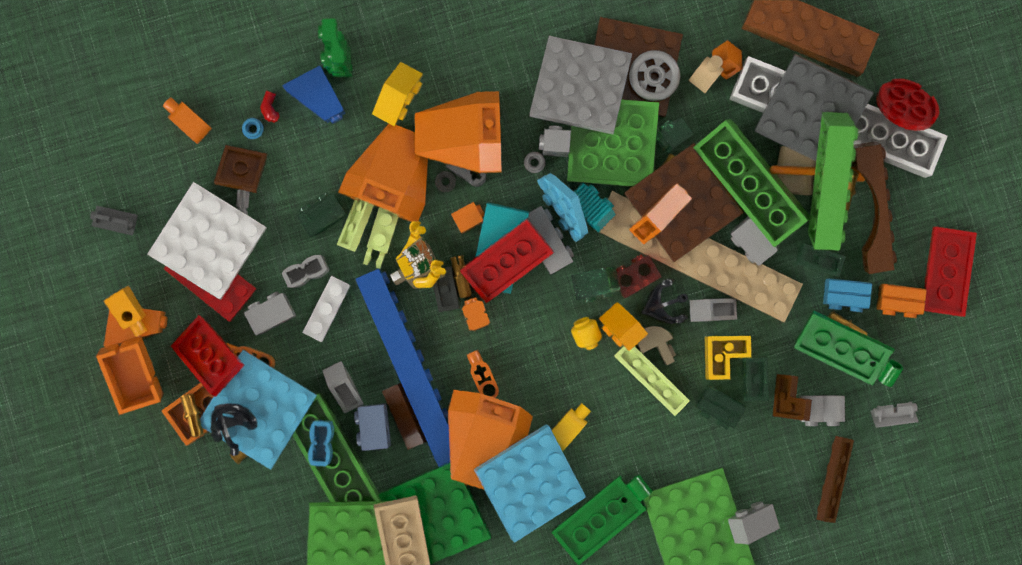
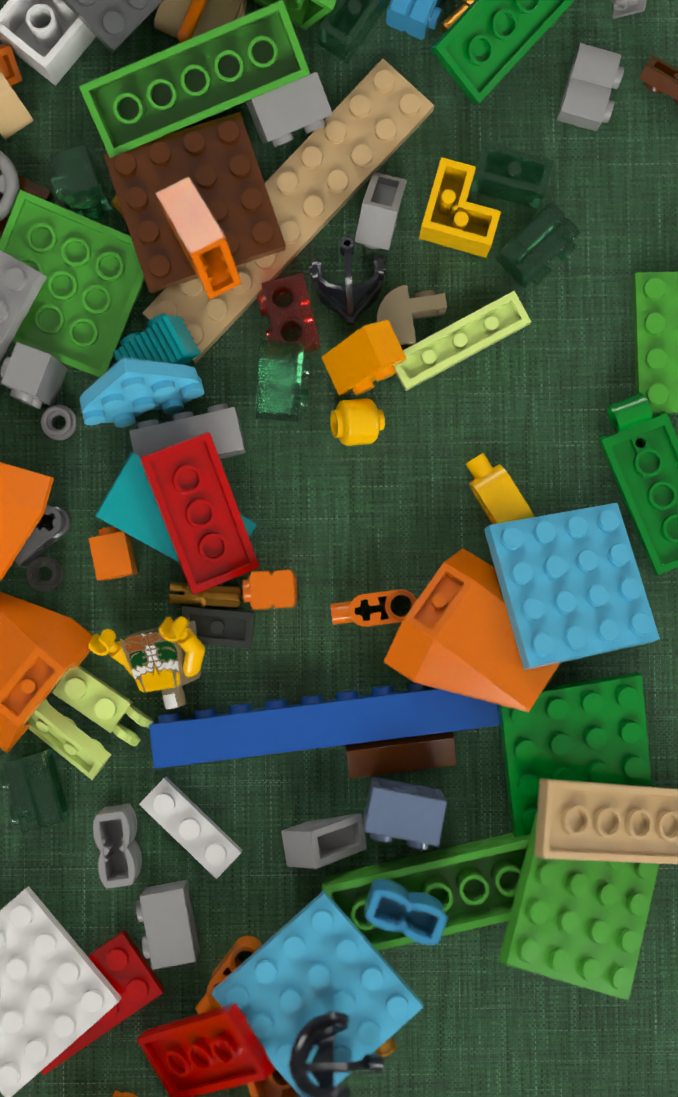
camera: 65 degrees left, 0 degrees up
reddish brown plate [772,374,812,421] -> none

